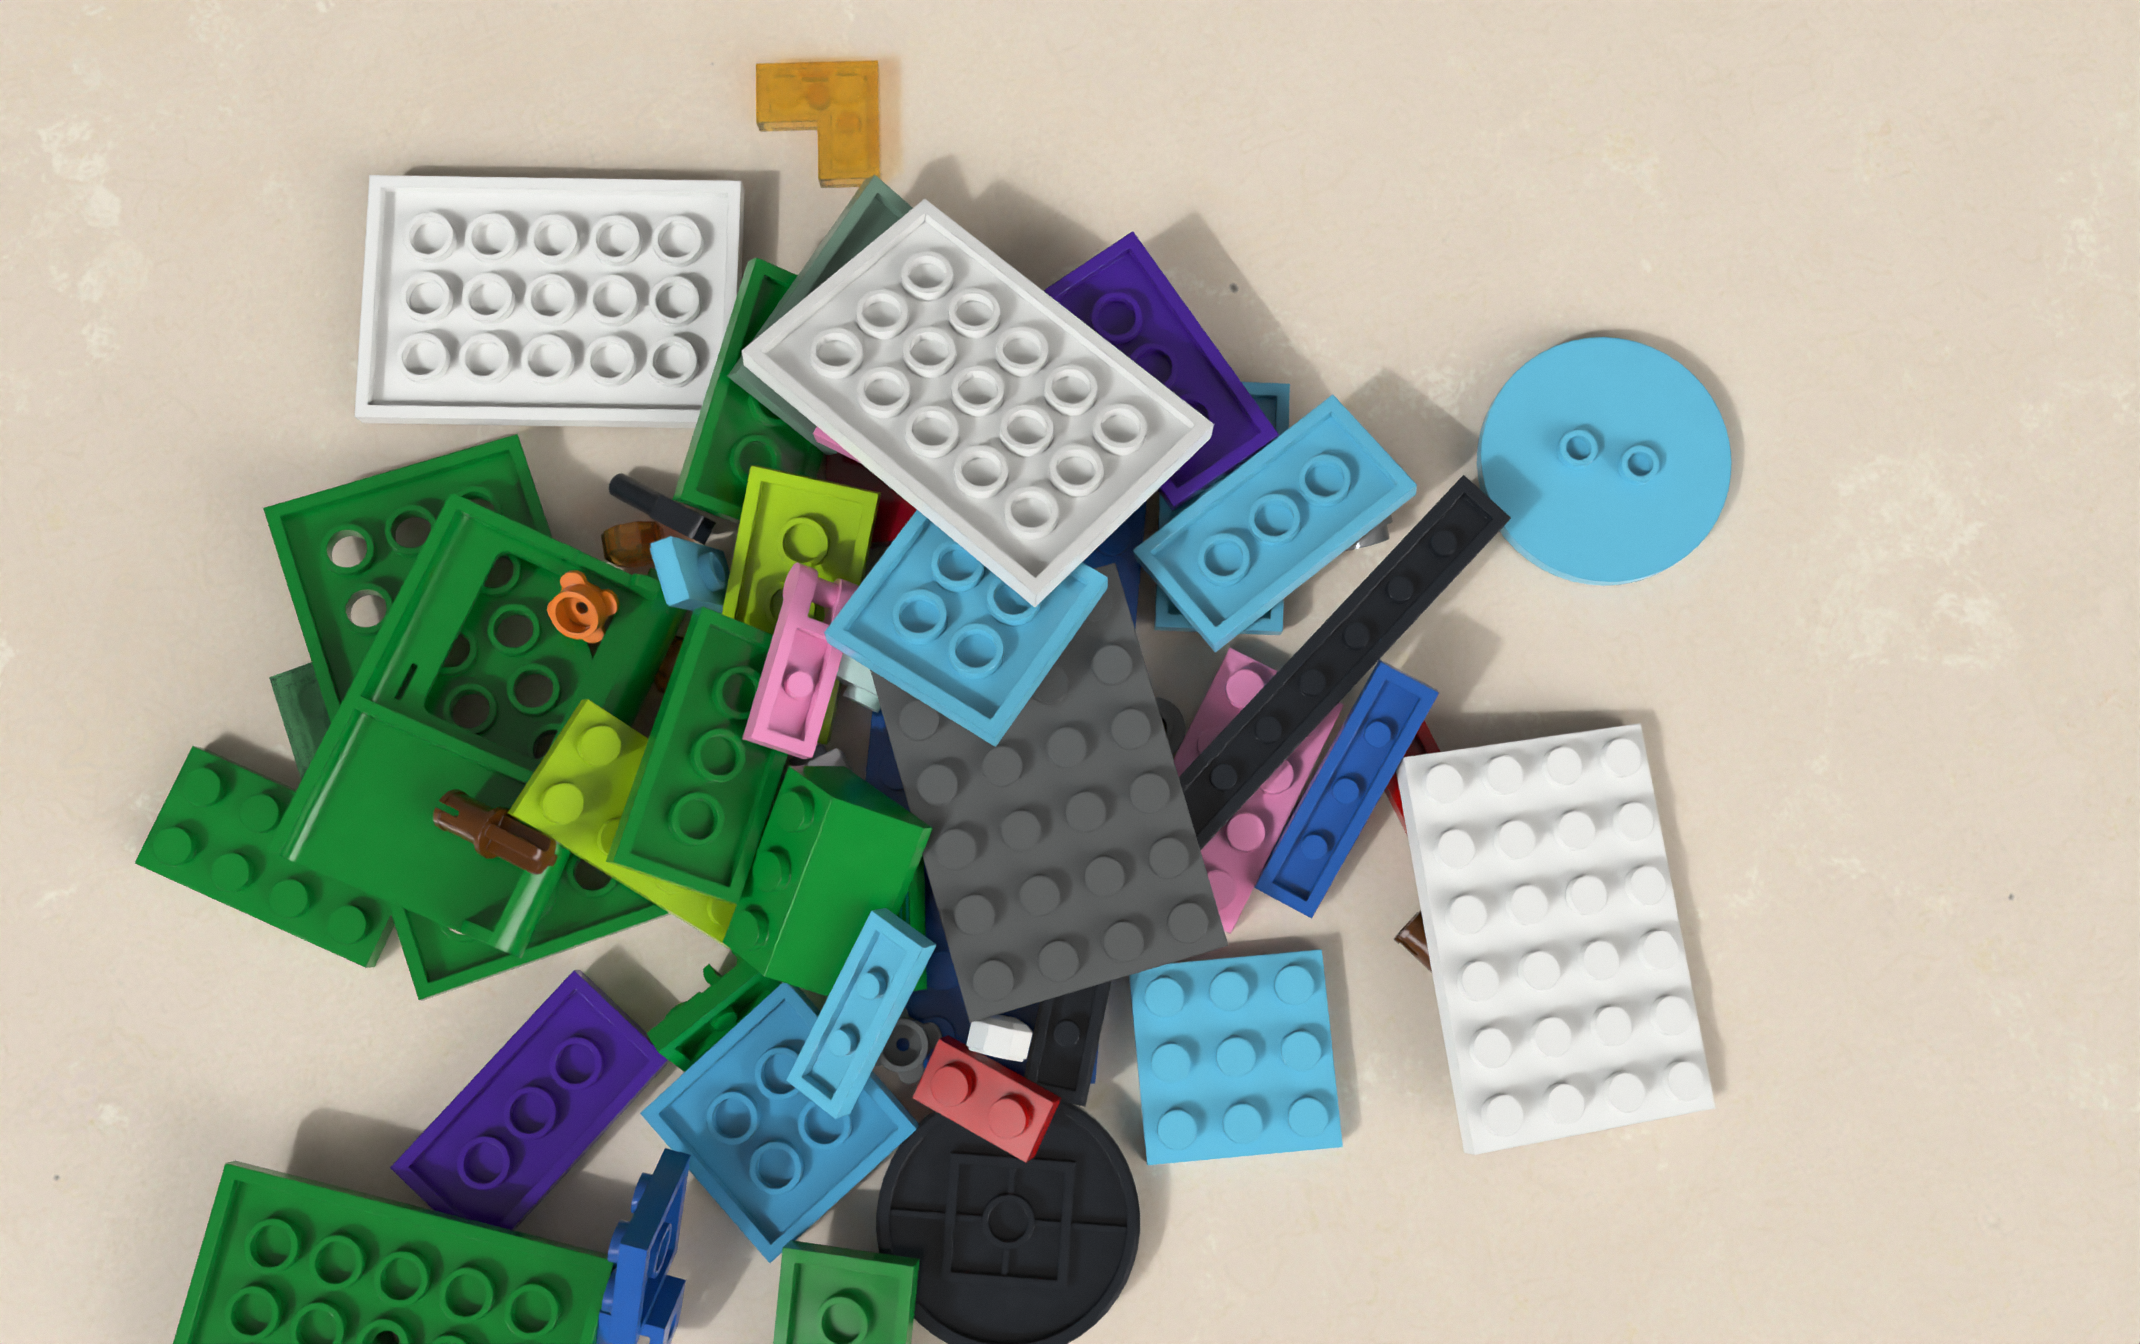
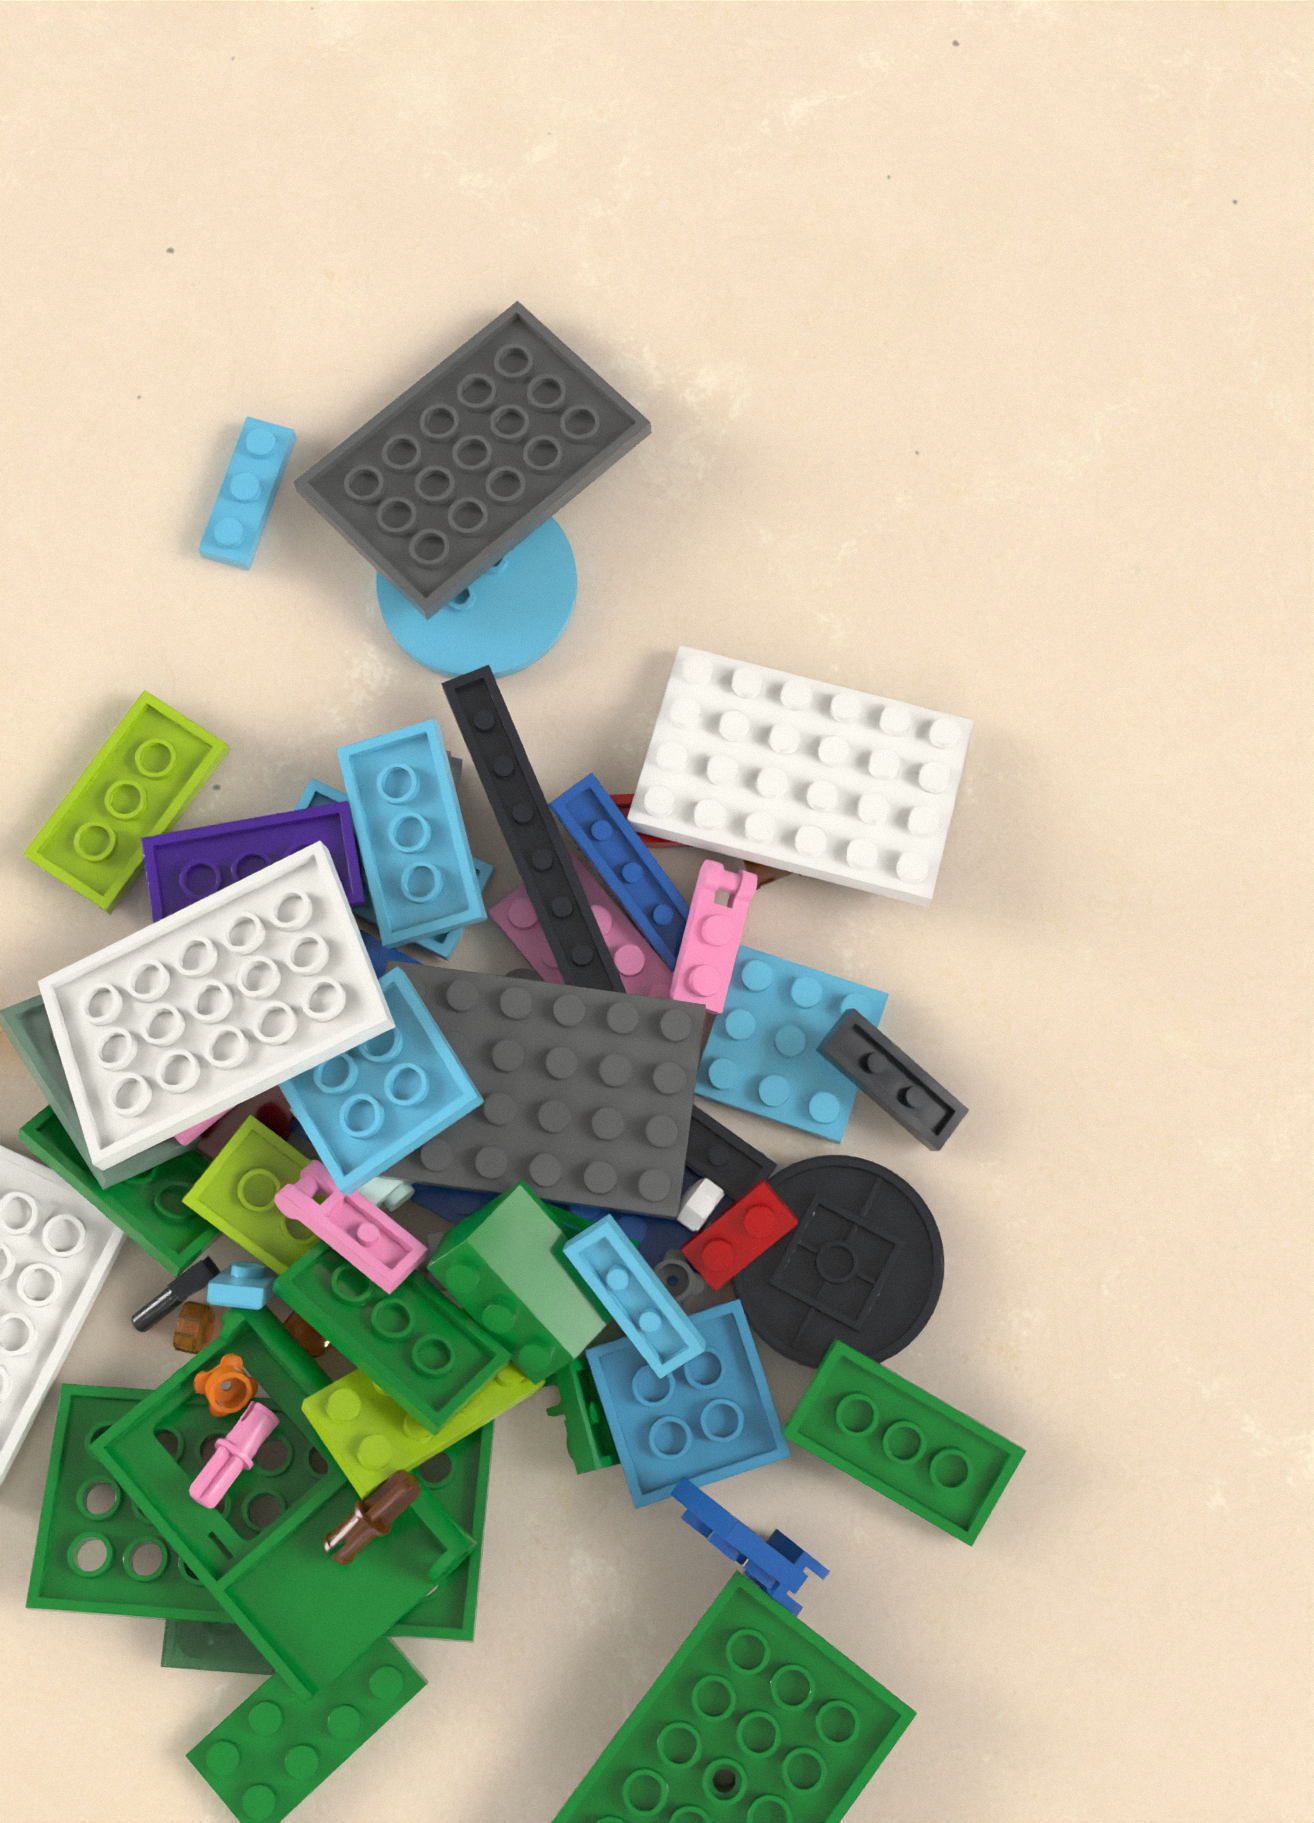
camera: 65 degrees left, 5 degrees down
dark purple plate [390,970,670,1230] -> none
none -> lime plate [22,690,231,915]
none -> bright pink axle [189,1401,280,1509]
none -> medium azure plate [198,416,297,571]
none -> dark grey plate [294,301,652,620]
none -> bright pink plate [667,859,757,1015]
none -> black plate [816,1008,969,1151]

